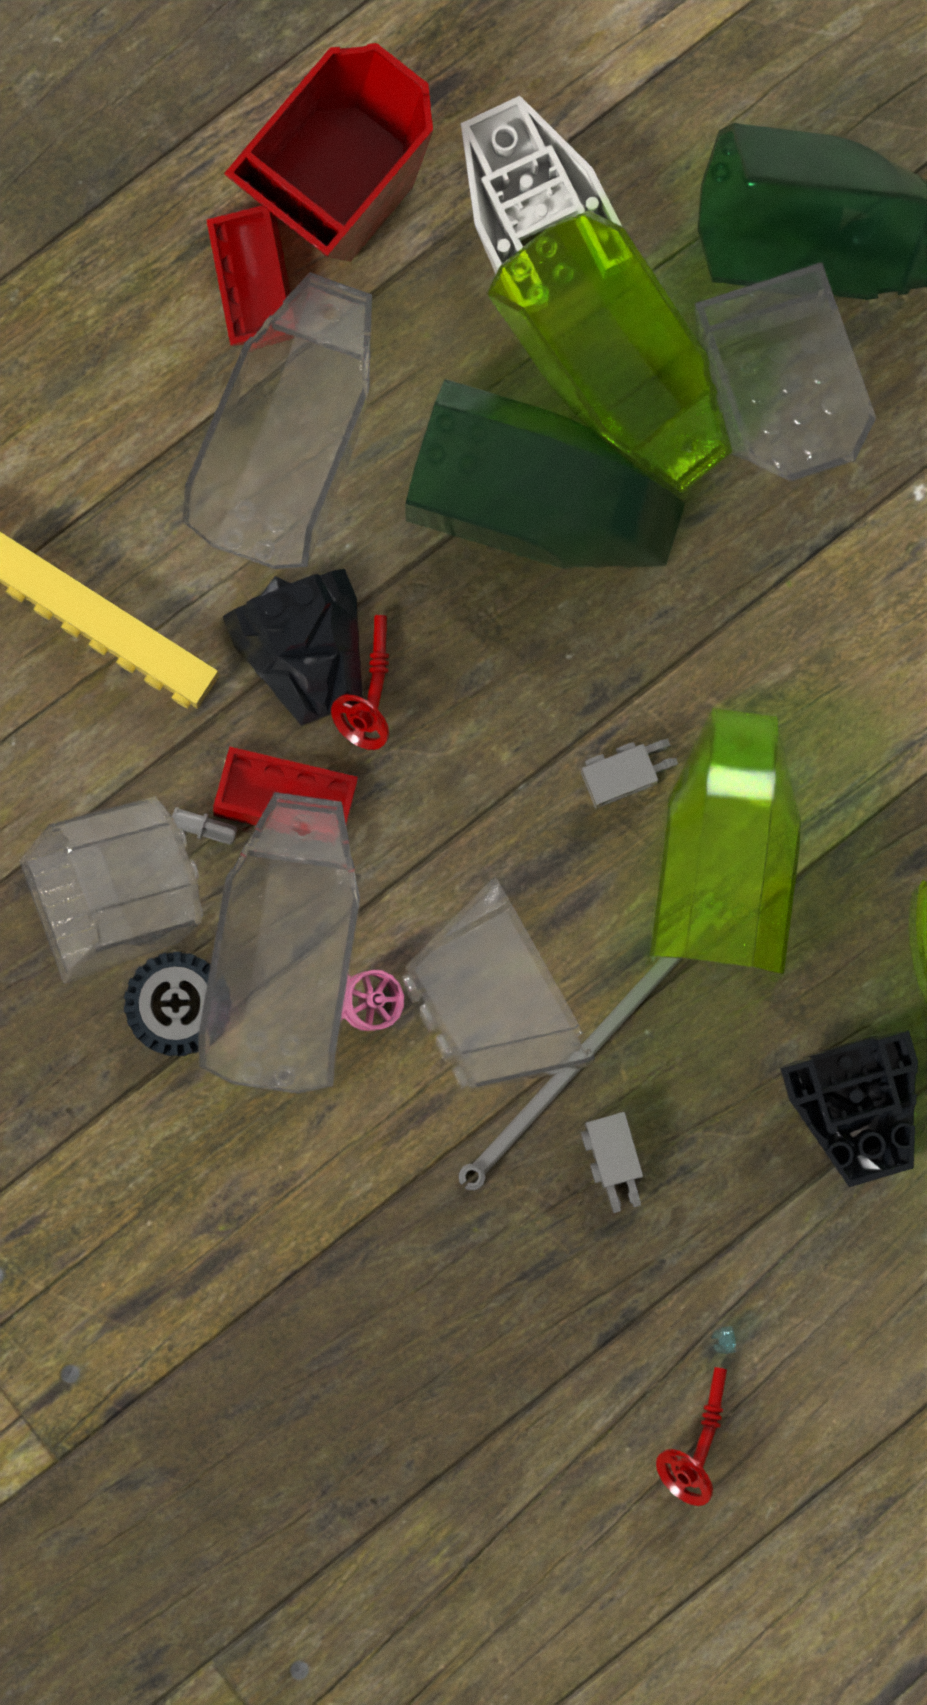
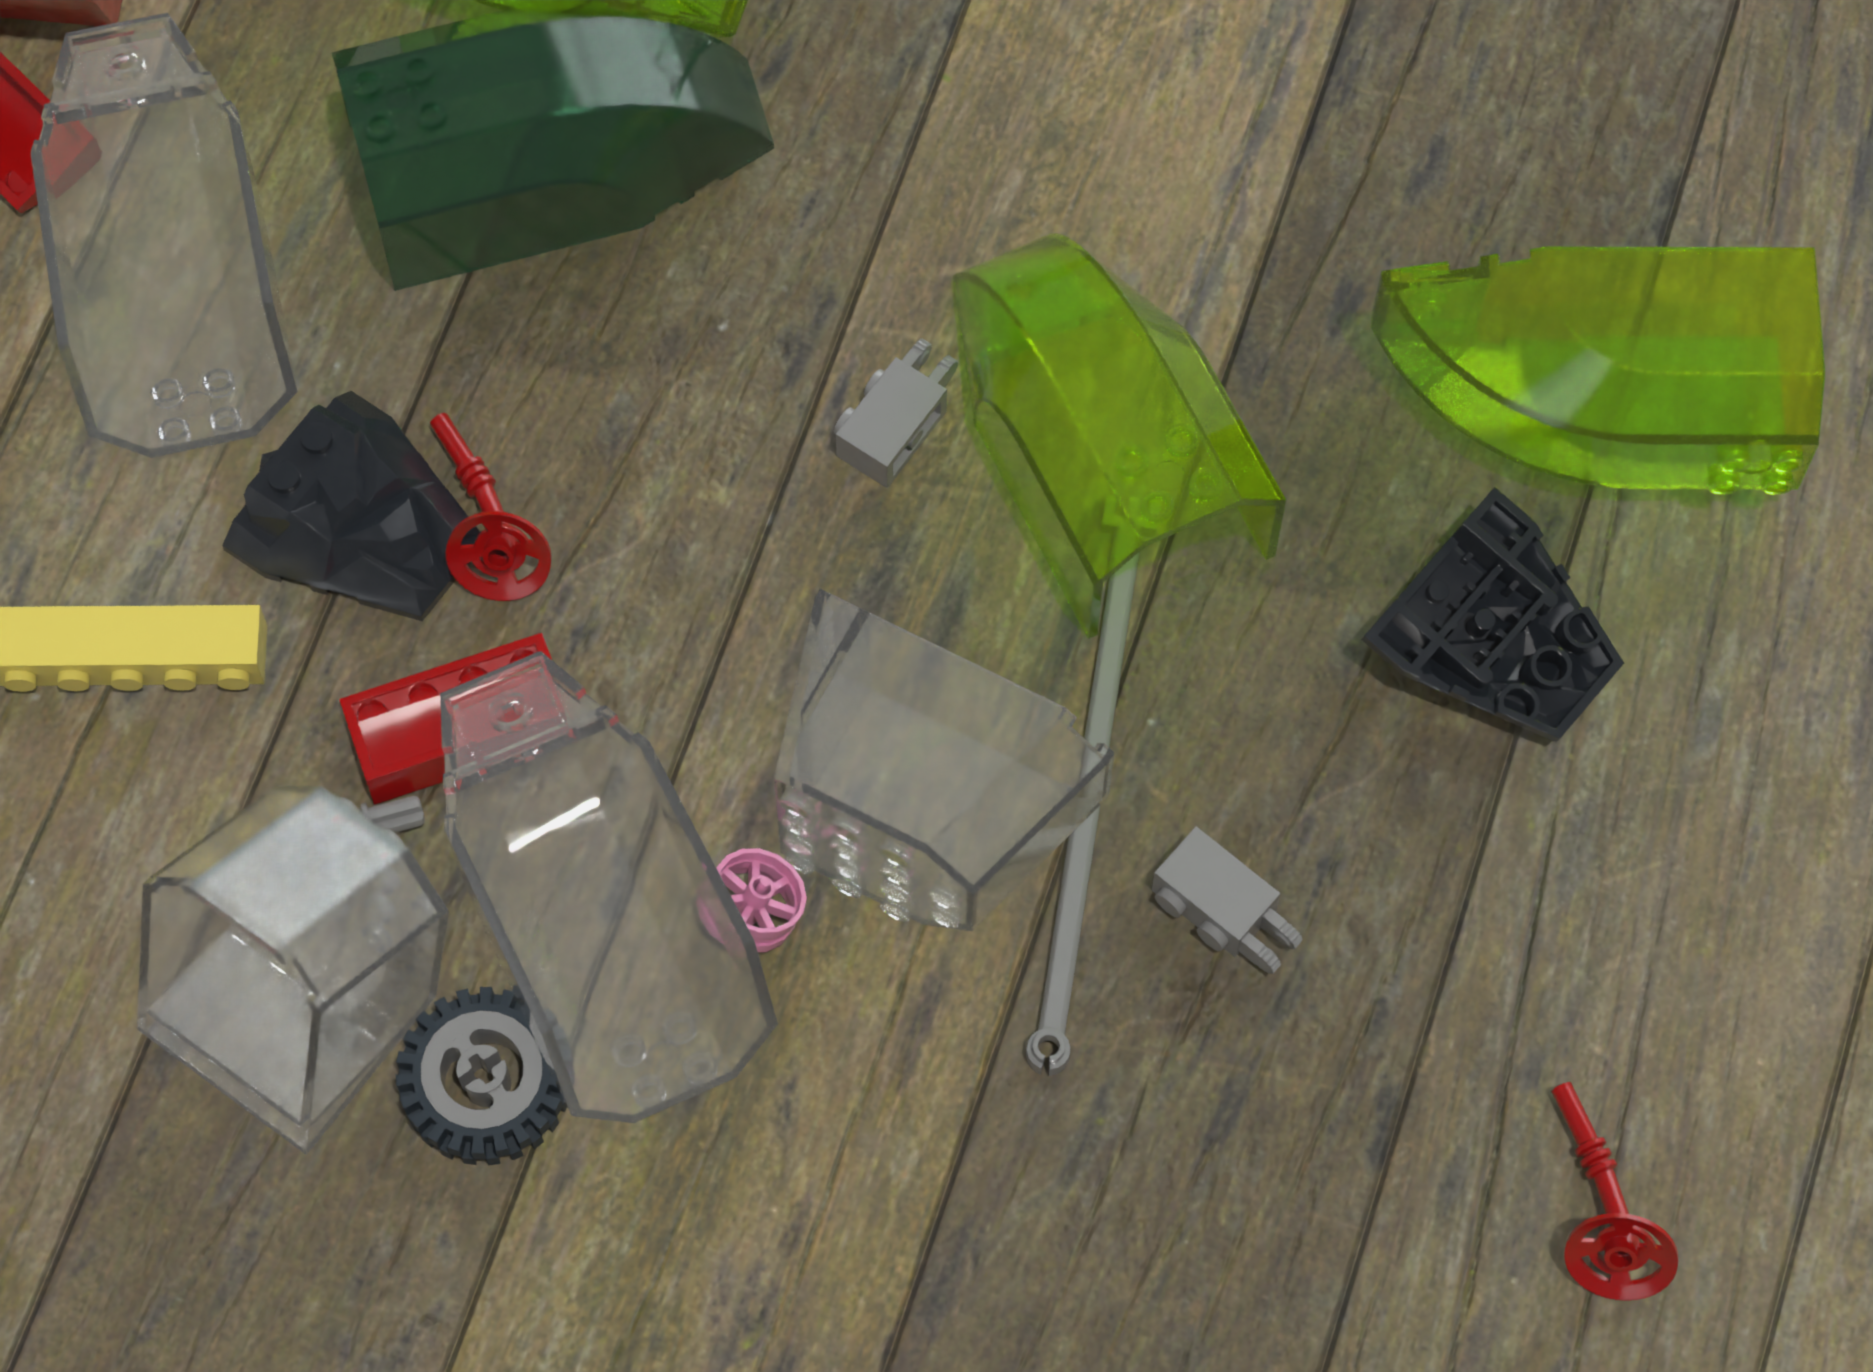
camera: 30 degrees left, 15 degrees down
clear light blue hinge [711,1326,736,1354] -> none

